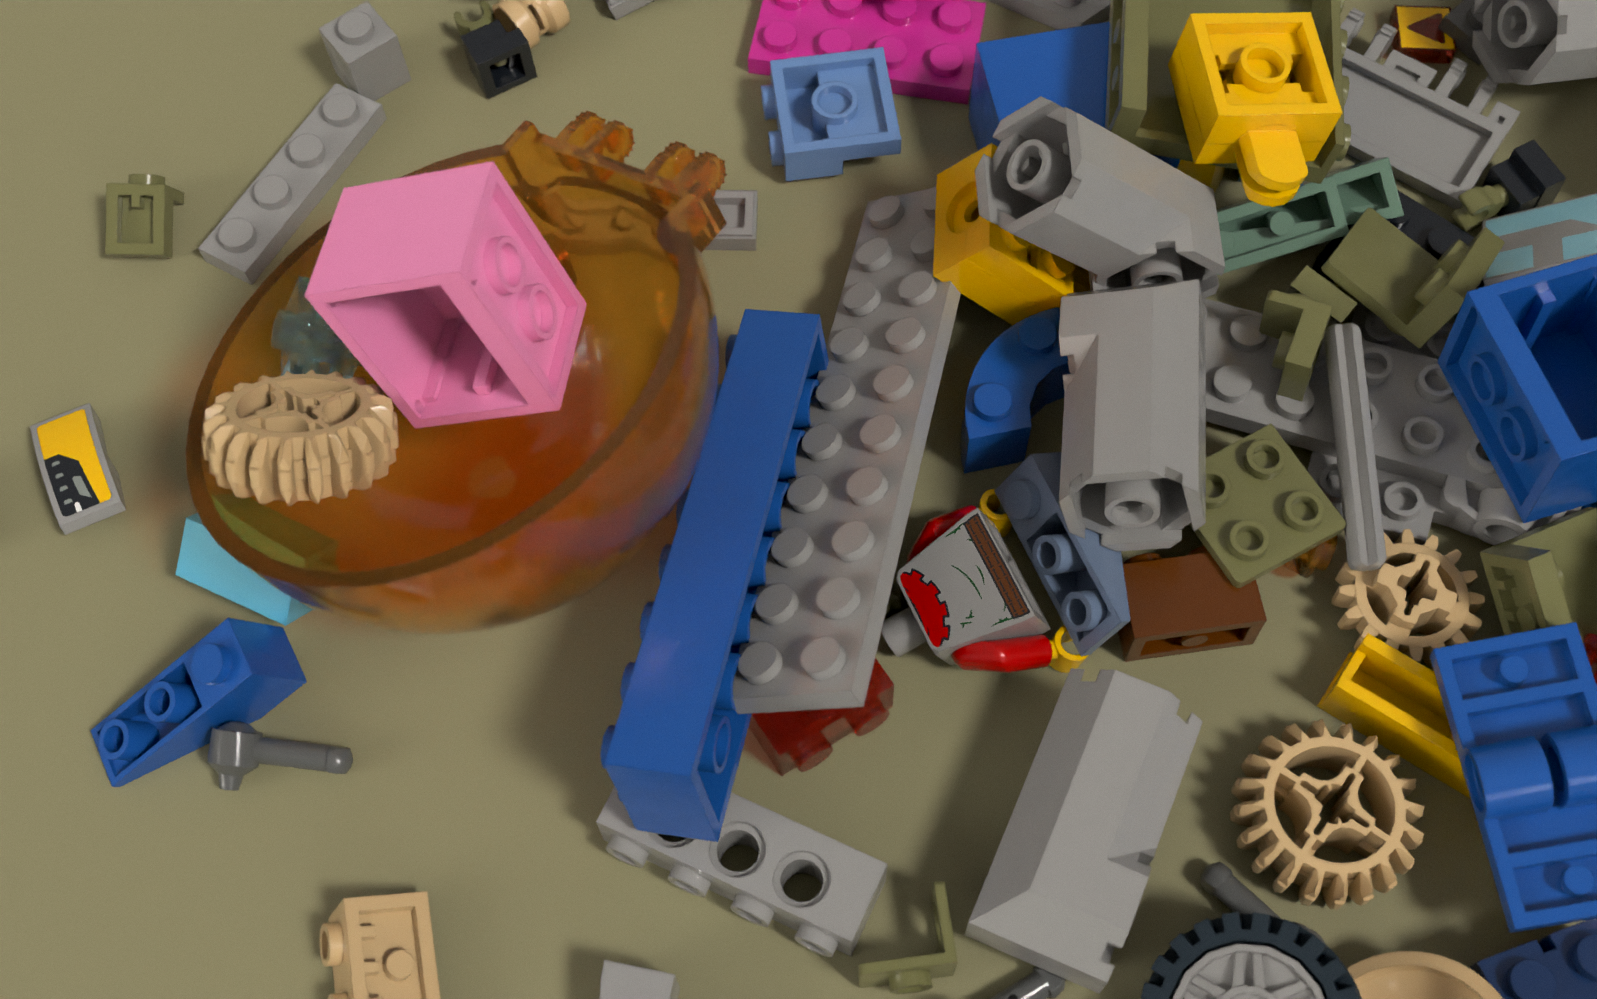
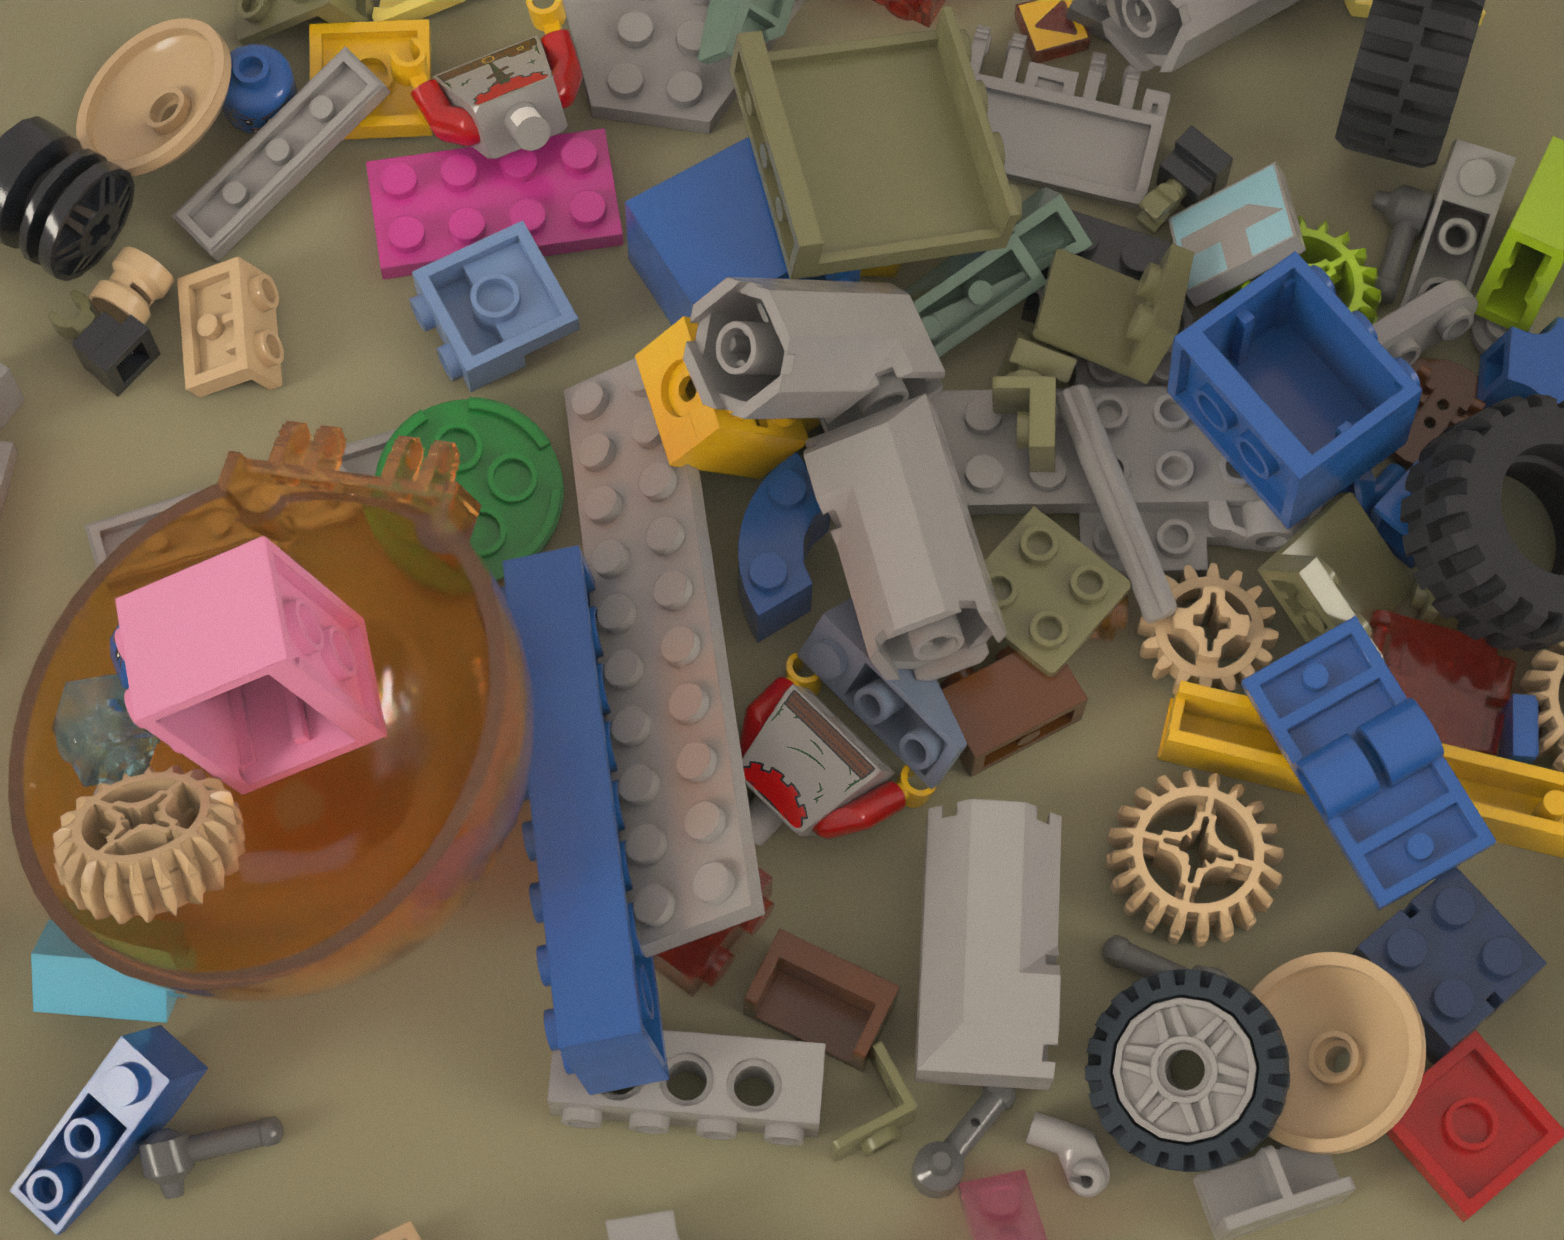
camera: 25 degrees left, 5 degrees up
yellow brick [1168,12,1343,207] -> none
none -> tan bracket [177,256,284,397]
none -> green tile [374,397,564,586]
none -> reddish brown panel [743,928,900,1072]

